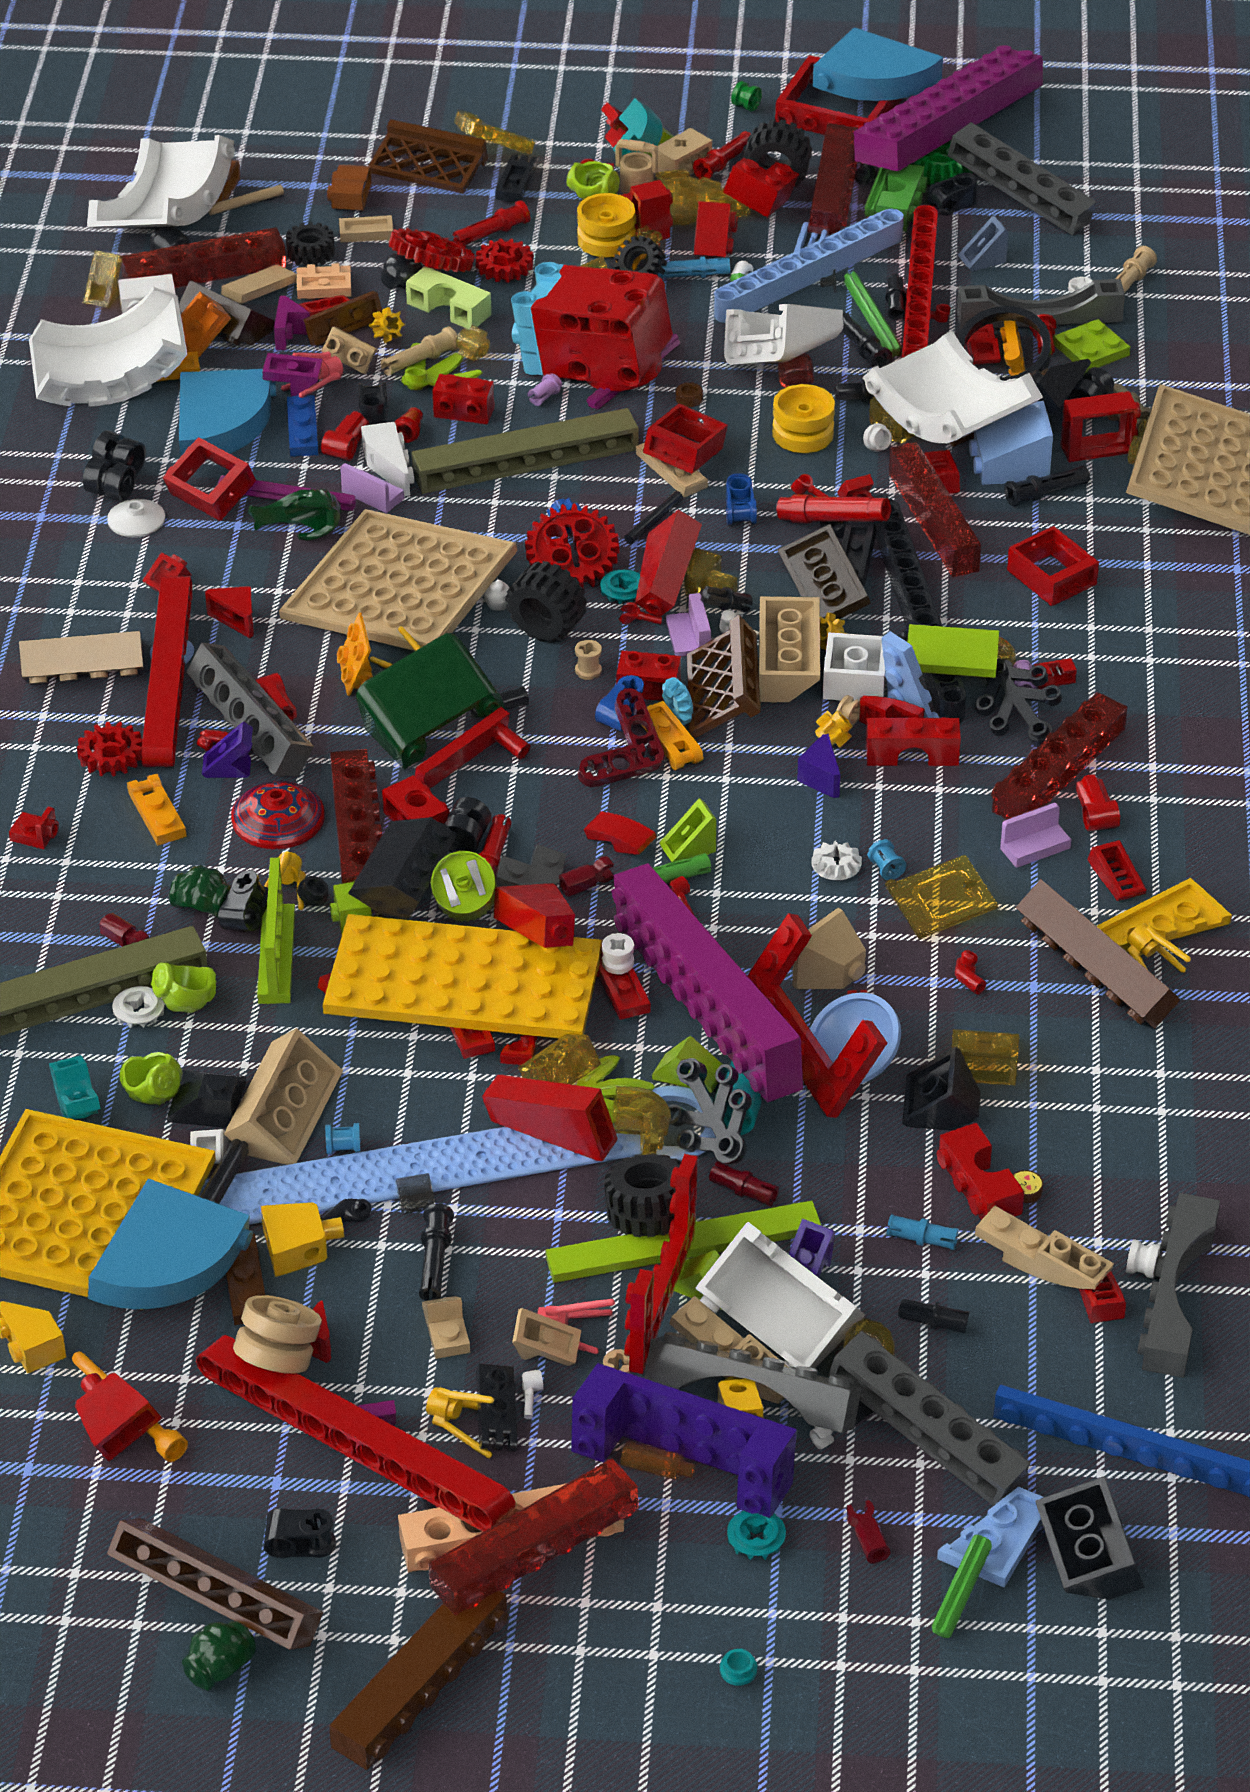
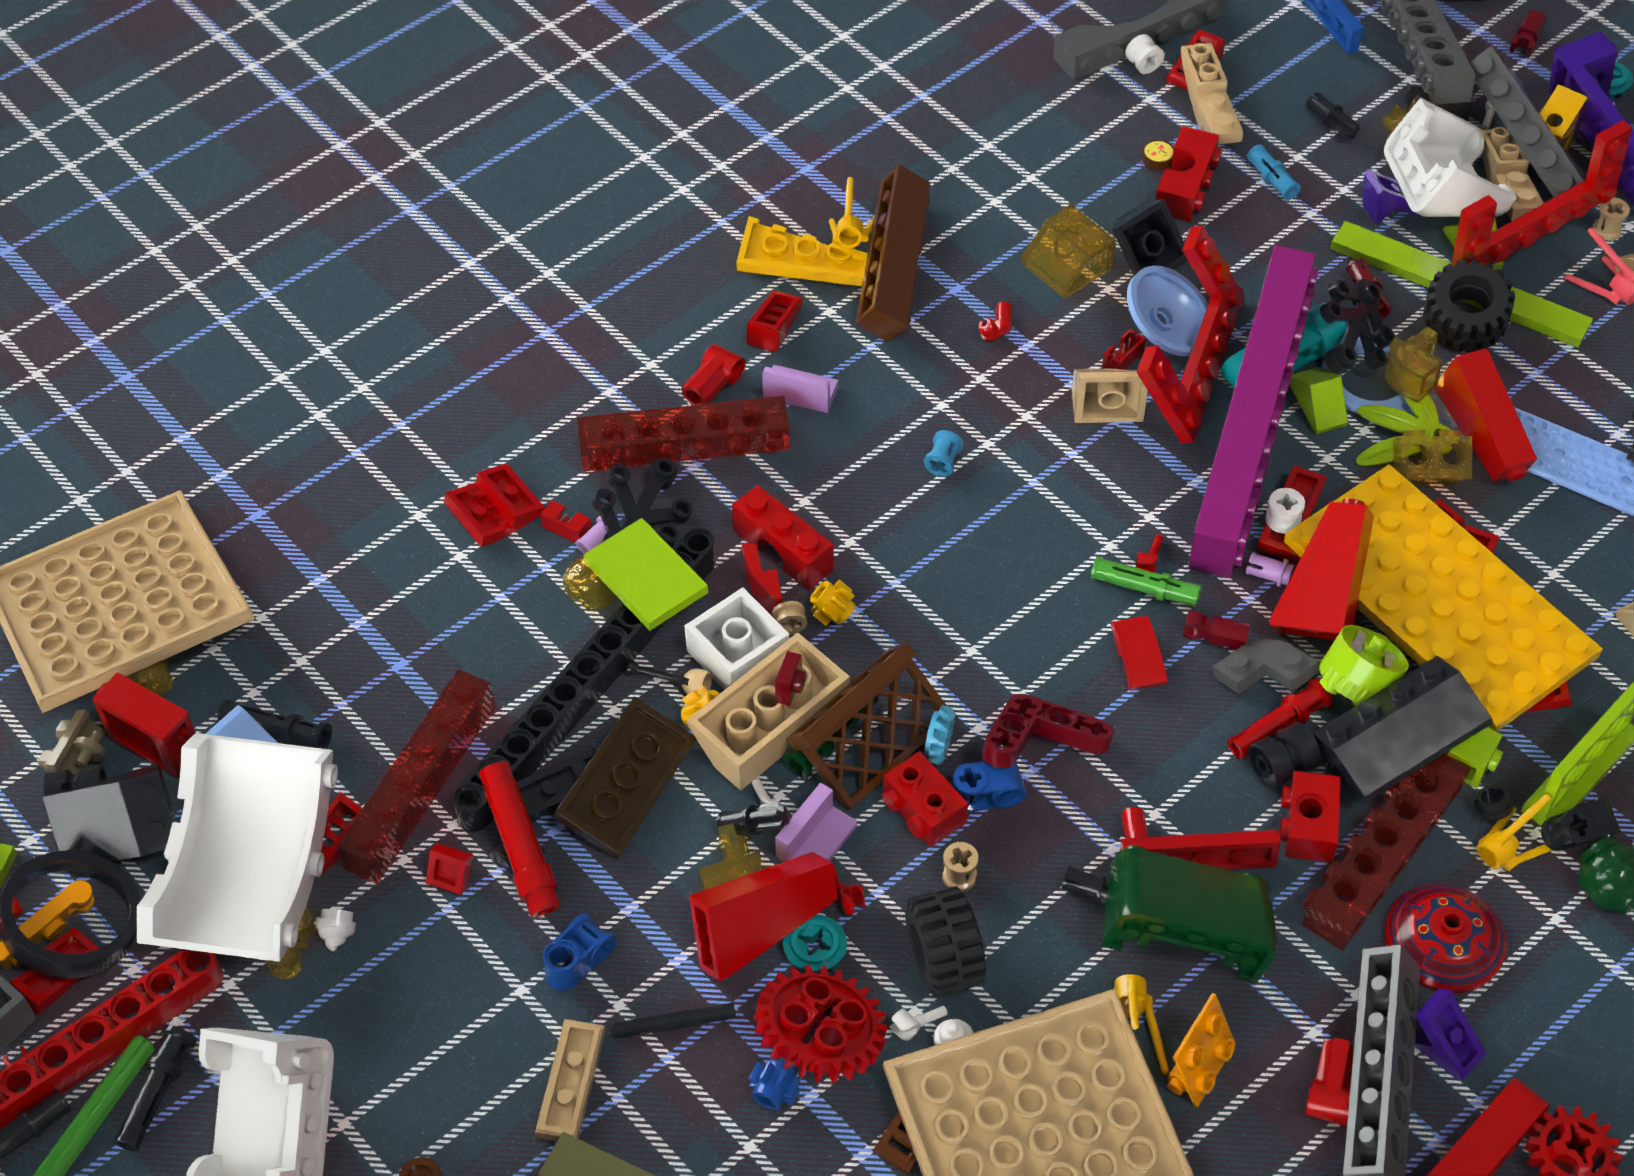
camera: 135 degrees left, 10 degrees up
light orange plate [127,773,187,846] -> none
red arm [196,729,229,751] -> none
light orange plate [642,701,704,771] -> none
red window [643,403,728,474] -> none
lime slope [659,798,717,862] -> none
yellow wheel [772,384,835,453] -> none
red hand [791,474,829,497] -> none
dark purple slope [797,734,840,798] -> none
white gear [811,840,862,880] -> none
black axle [834,380,876,402] -> none
light blue wing [881,631,939,718] -> none
clear yellow container [885,855,998,939] -> none
red window [1007,526,1099,606] -> none
none -> red slope [444,463,545,547]
none -> dark red plate [775,651,807,706]
none -> lavender pin [1246,552,1295,587]

